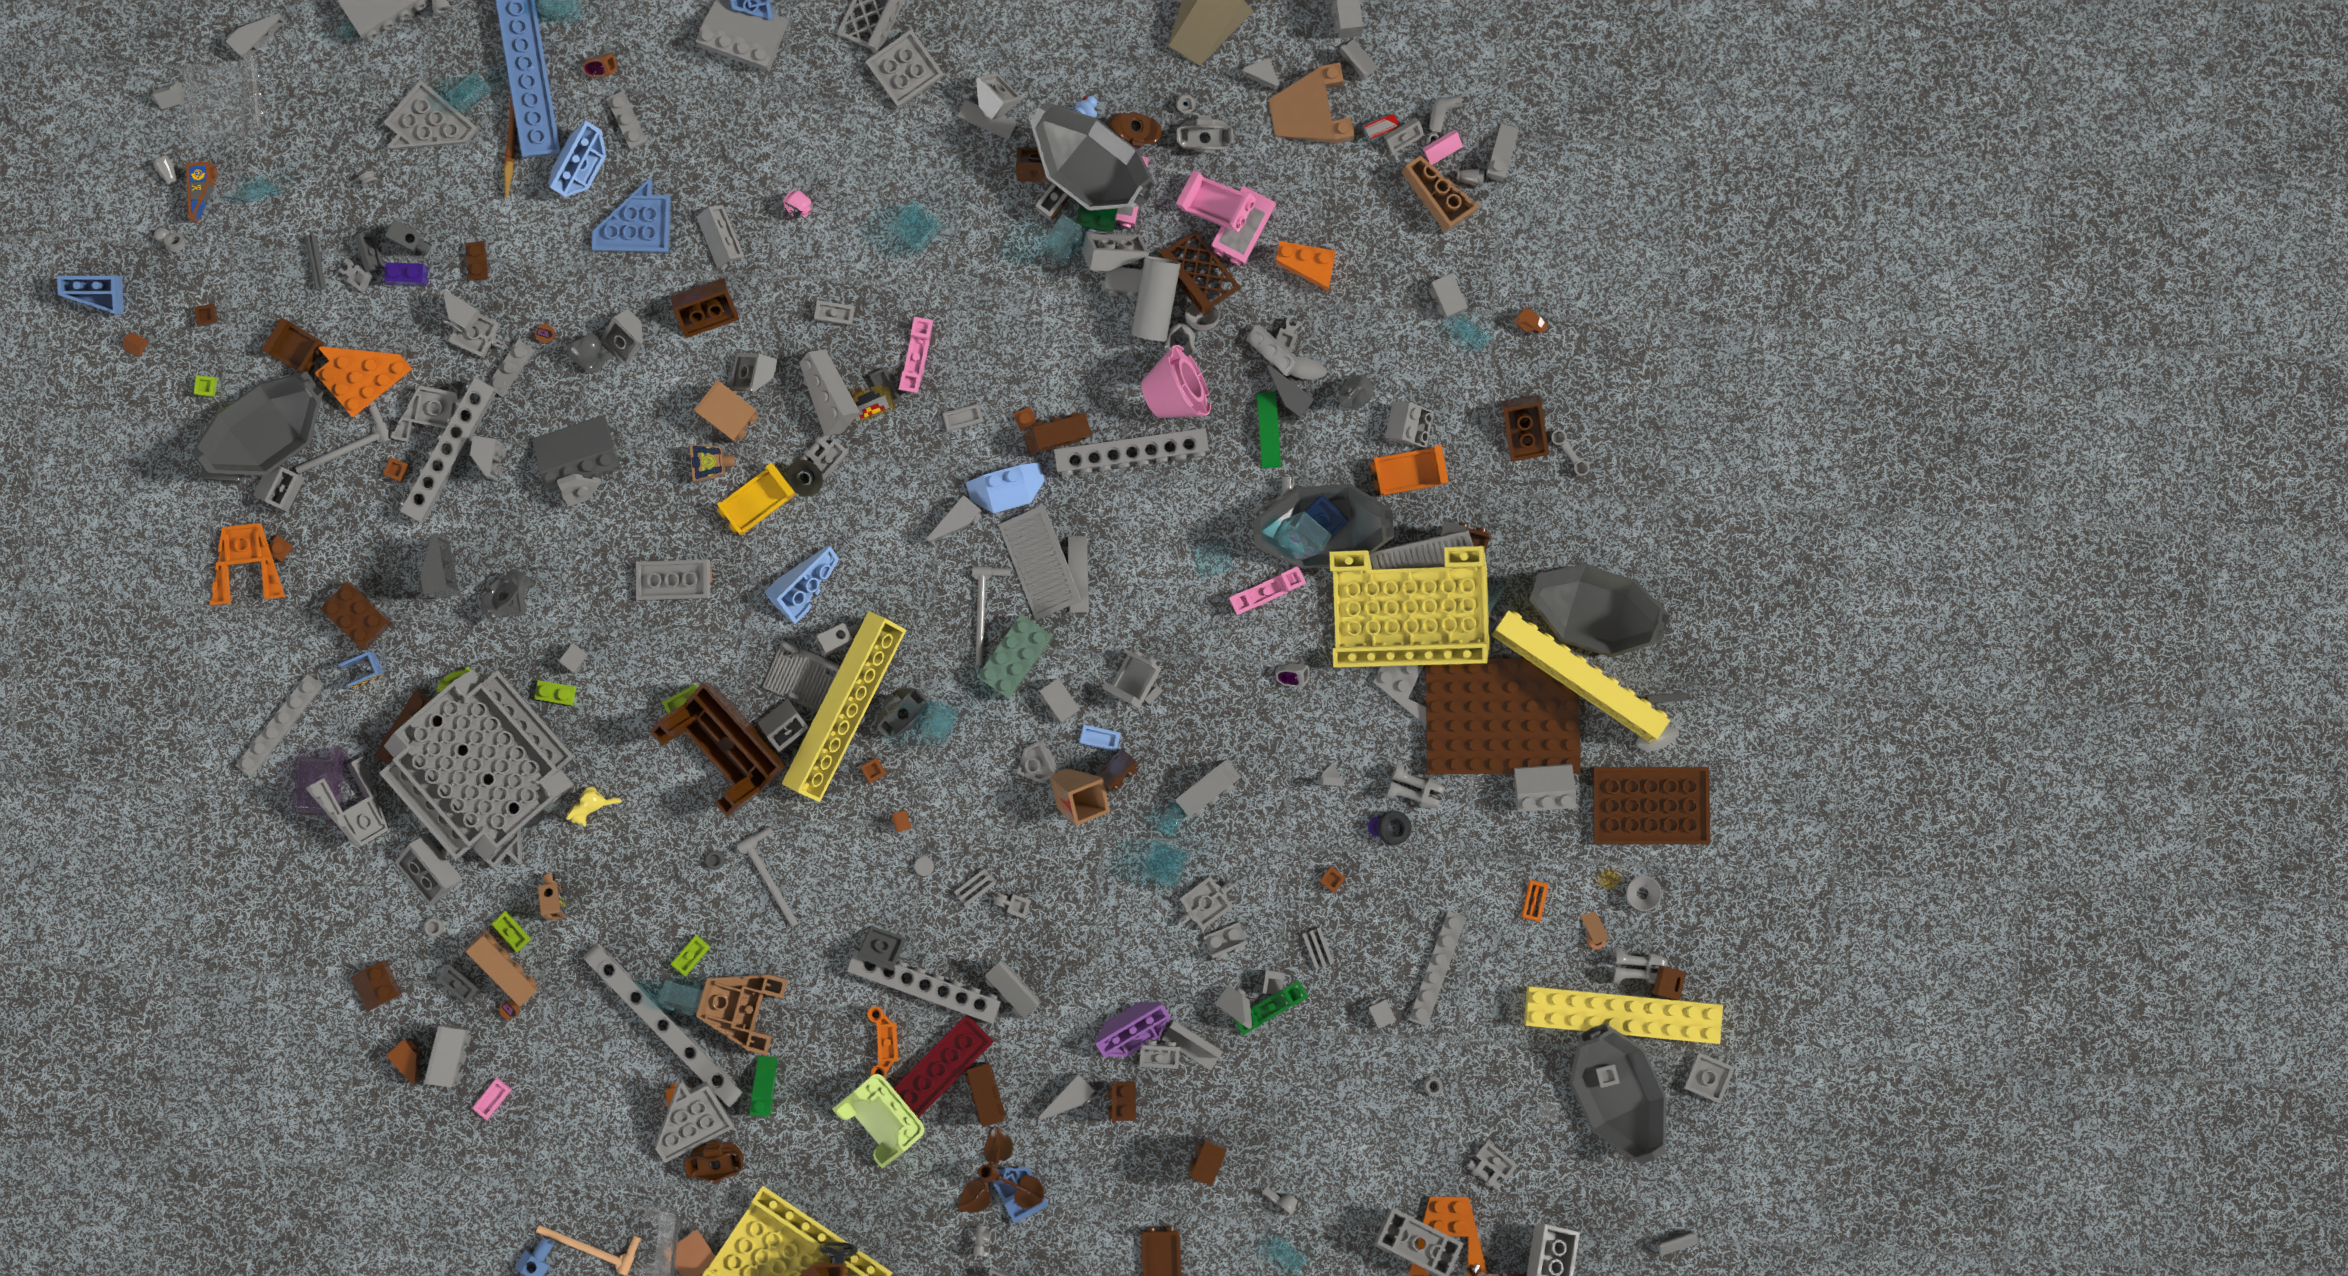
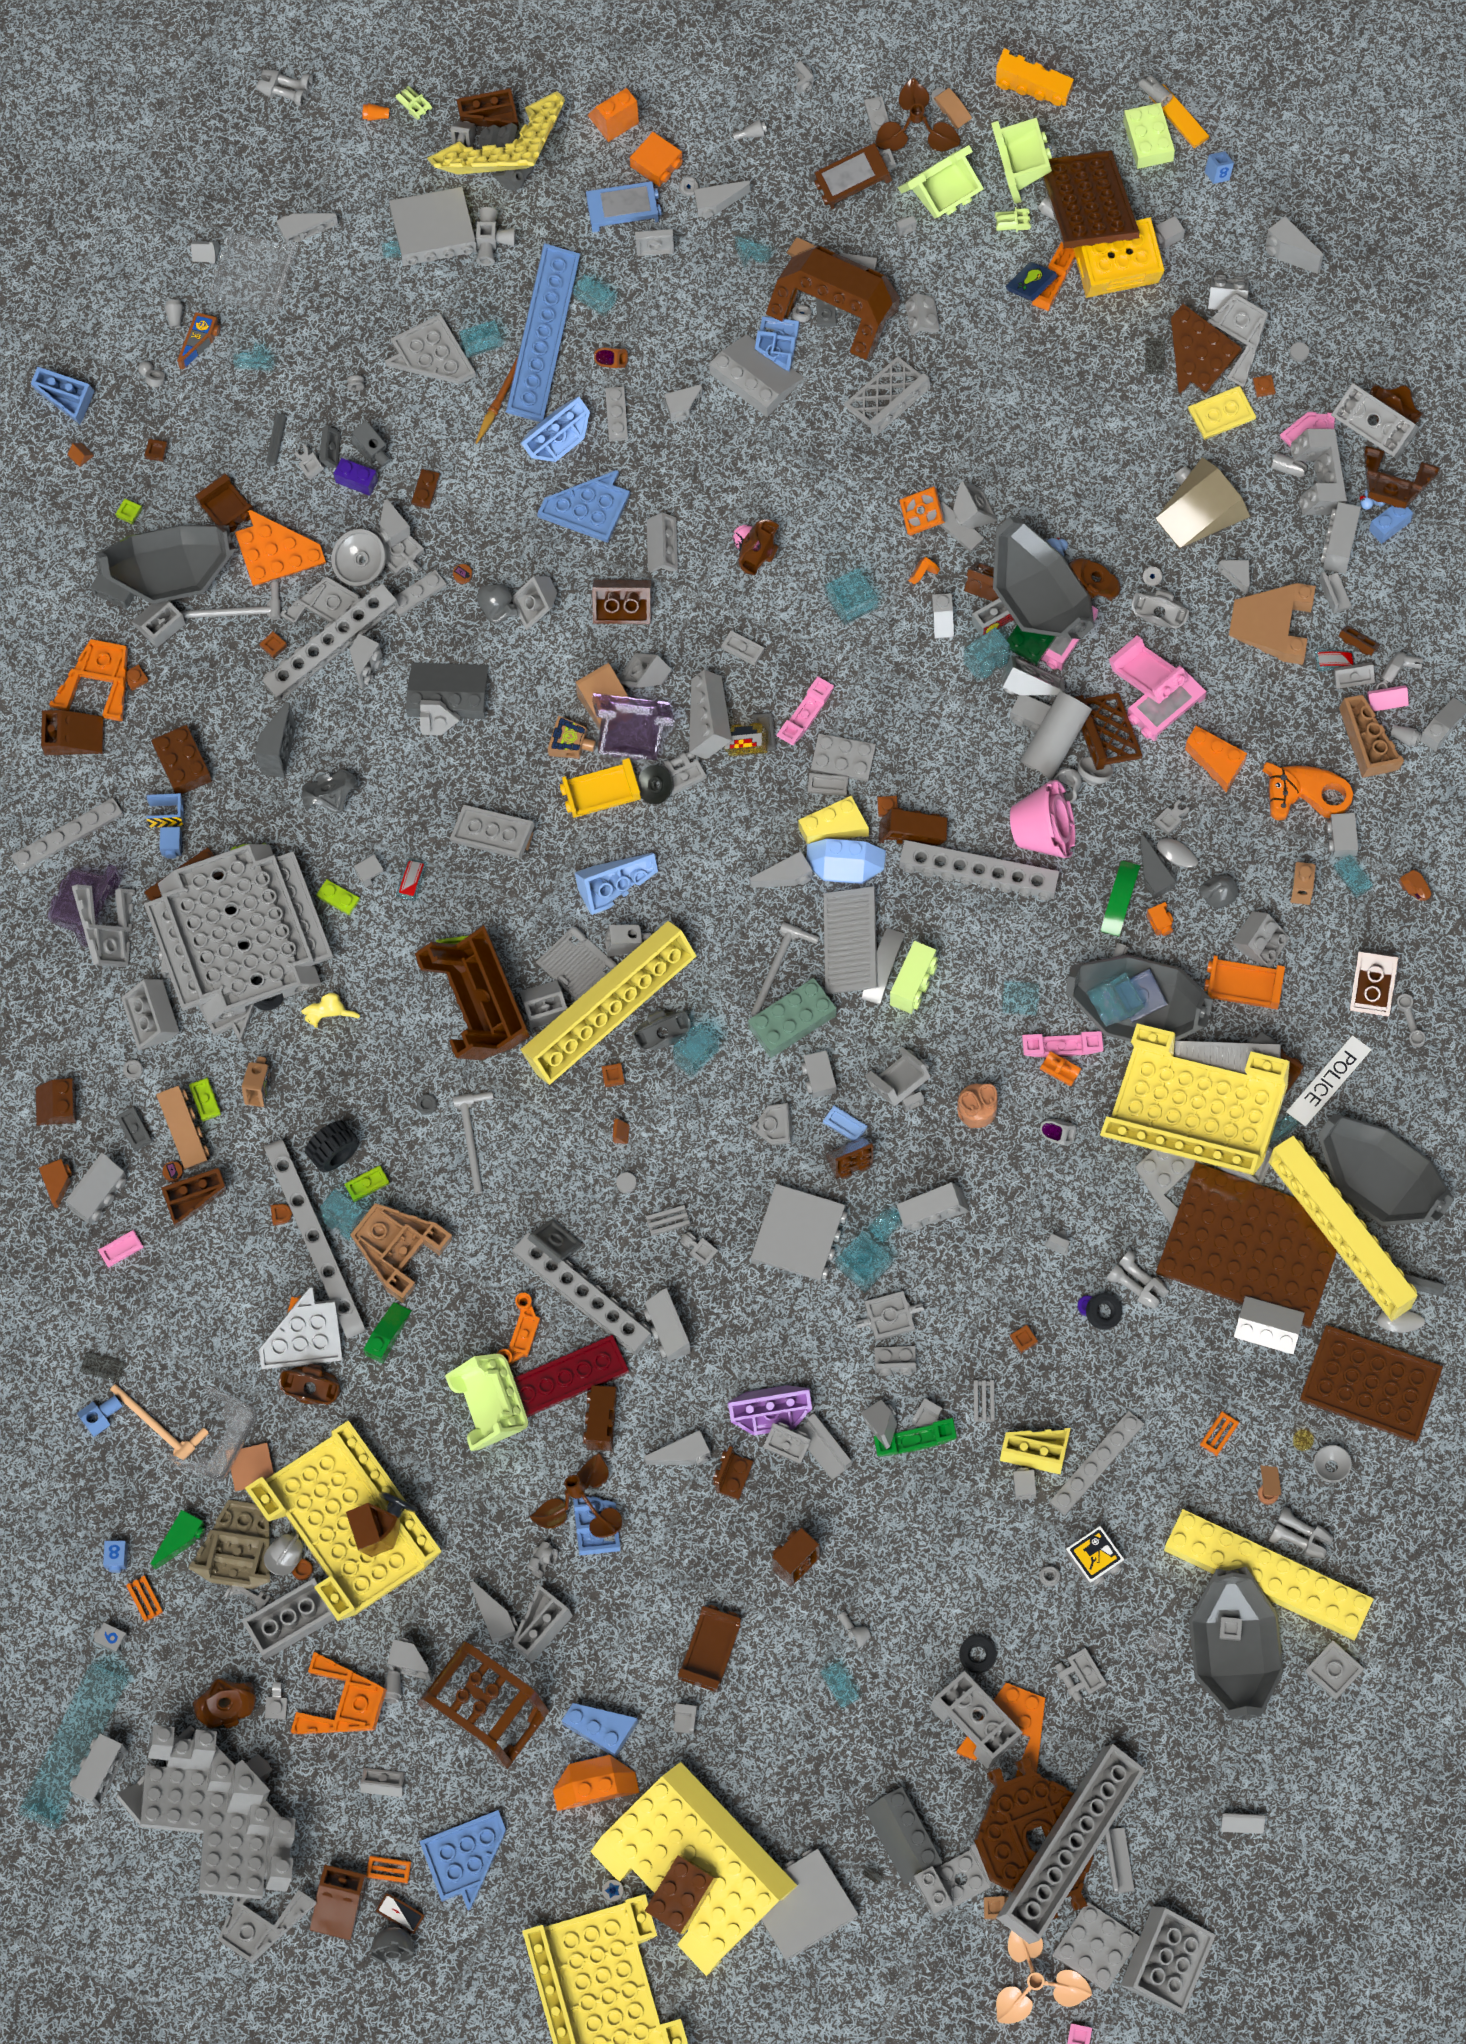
camera: 25 degrees right, 15 degrees down
light grey plate [865,29,944,108] -> none
medium nougat slope [1049,769,1110,826] -> none
light grey plate [1246,325,1299,376] -> none
reddish brown piece [1653,965,1686,1000] -> none
none -> reddish brown slope [41,710,104,755]
none -> clear smoke tile [80,1352,125,1383]
none -> medium blue brick [160,827,182,859]
none -> reddish brown wedge [161,1168,227,1228]
none -> dark orange tile [270,1204,292,1226]
none -> black tyre [305,1120,360,1172]
none -> light grey dish [331,529,386,587]
none -> slope [396,859,427,901]
none -> clear purple windscreen [592,693,675,760]
none -> light grey slope [664,384,702,422]
none -> reddish brown piece [738,519,779,576]
none -> light grey panel [751,1184,848,1284]
none -> light yellow wedge [798,796,869,844]
none -> light grey plate [811,734,876,782]
none -> yellowish green brick [890,941,938,1014]
none -> orange piece [899,487,945,536]
none -> orange tile [908,557,940,584]
none -> slope [932,593,954,639]
none -> nougat piece [957,1083,998,1128]
none -> black tyre [959,1635,997,1674]
none -> light yellow wedge [1000,1428,1071,1474]
none -> orange hips [1040,1051,1081,1086]
none -> piece [1065,1526,1124,1587]
none -> orange brick [1146,902,1173,936]
none -> orange animal [1262,762,1353,821]
none -> white sticker [1286,1035,1372,1126]
none -> medium nougat torso [1290,862,1316,905]
none -> reddish brown plate [1338,625,1380,656]

